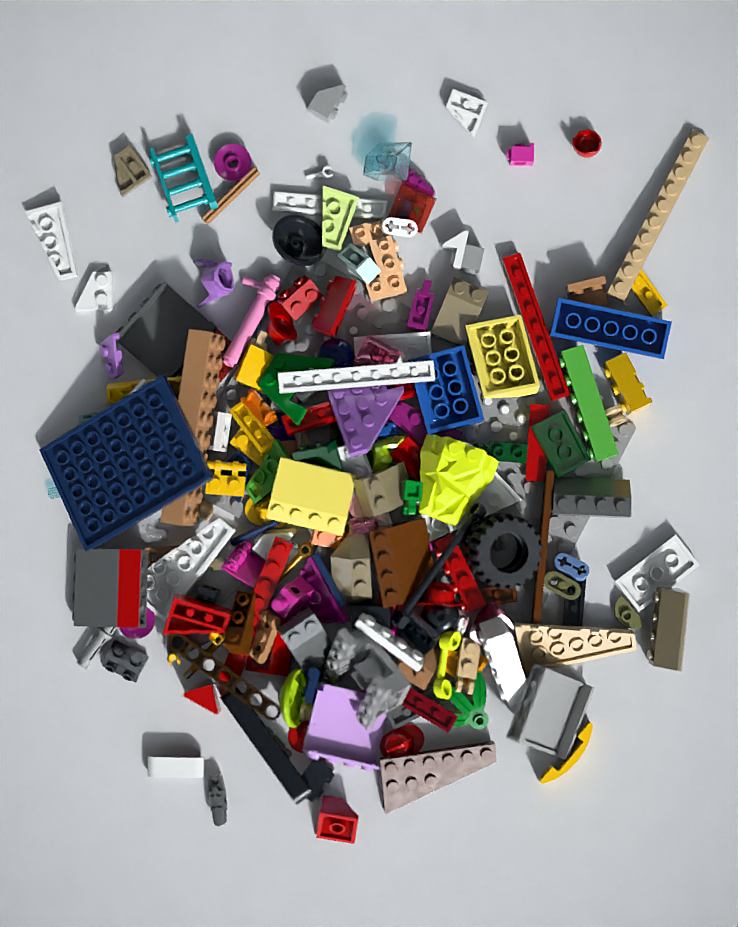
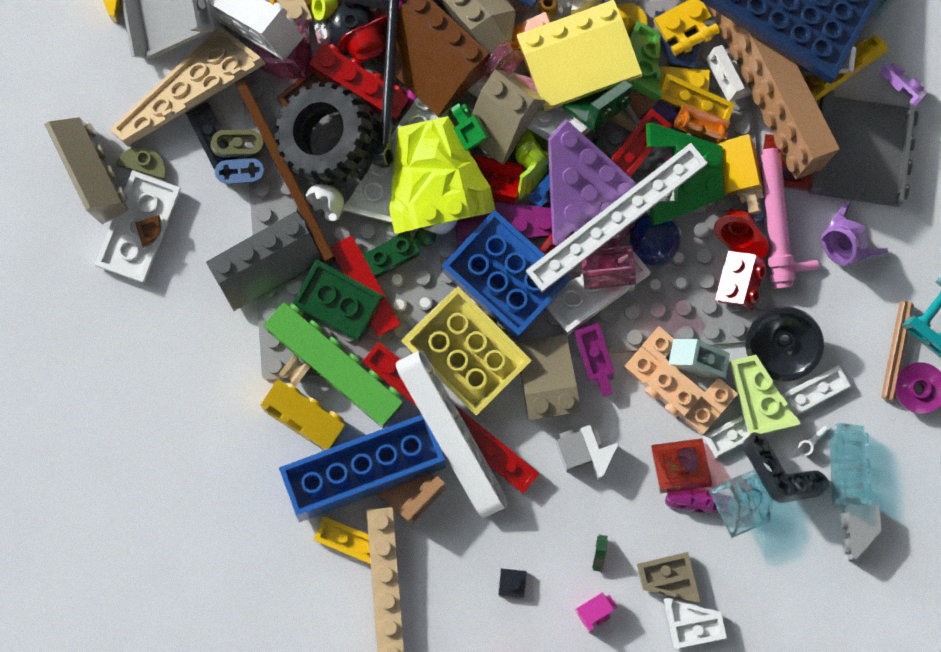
camera: 140 degrees right, 5 degrees down
red slope [311,275,357,339] -> none
white beam [380,217,417,237] -> none
none -> reddish brown tile [135,215,162,249]
none -> white hair [305,184,344,221]
none -> white beam [396,350,508,518]
none -> black plate [498,568,527,598]
none -> dark green tile [592,534,608,572]
none -> dark tan wing [636,552,700,603]
none -> black beam [742,432,829,503]
none -> clear light blue slope [829,423,872,507]

